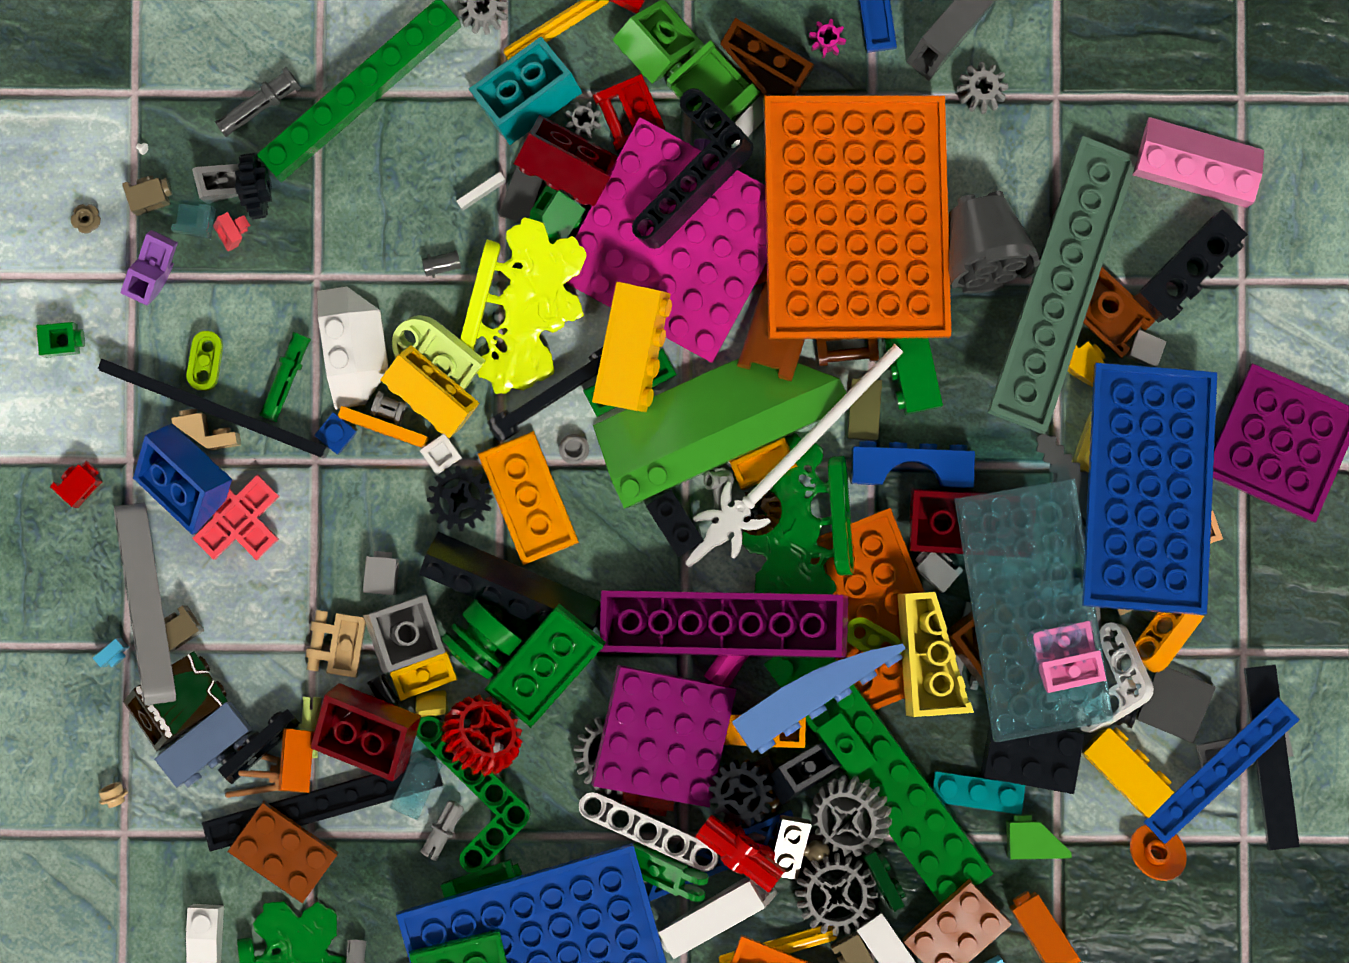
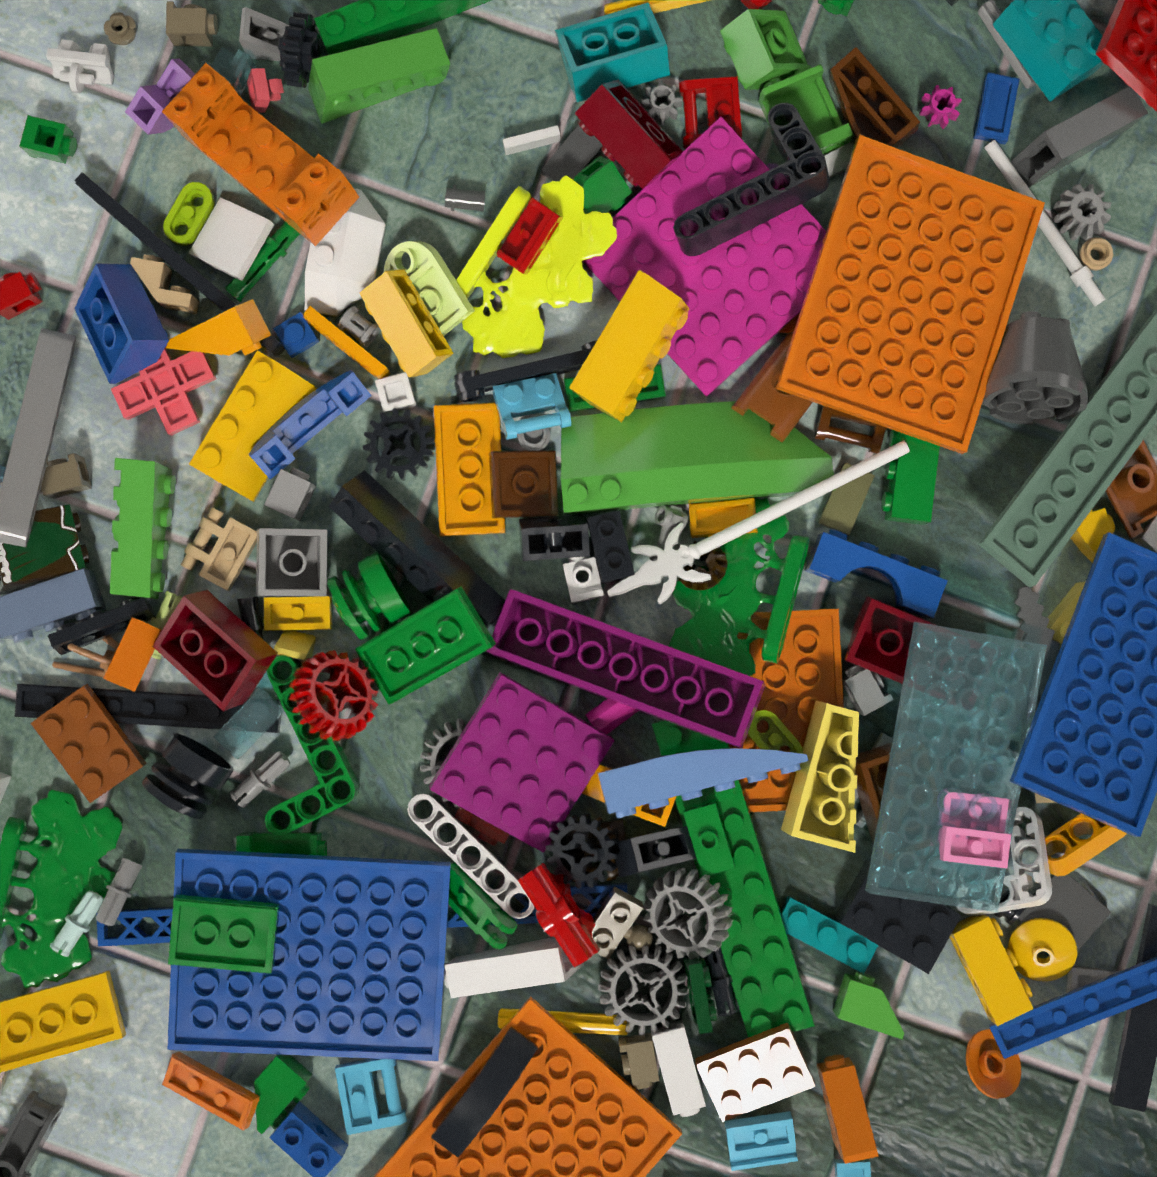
camera: 15 degrees right, 0 degrees up
none -> white hips [46,39,114,93]
none -> bright green wedge [110,458,176,599]
none -> black wheel [142,733,234,819]
none -> orange plate [162,63,359,246]
none -> light orange slope [166,299,271,356]
none -> white tile [189,197,274,281]
none -> yellow slope [189,350,318,502]
none -> slope [249,370,372,479]
none -> bright green wedge [308,28,450,124]
none -> reddish brown plate [489,451,558,518]
none -> medium azure plate [493,373,571,440]
none -> red hinge [497,197,563,275]
none -> black brick [519,514,590,561]
none -> white brick [563,556,604,604]
none -> black pin [704,947,739,1016]
none -> white bar [984,140,1106,307]
none -> yellow dish [1008,918,1077,982]
none -> tan plate [1079,237,1113,271]

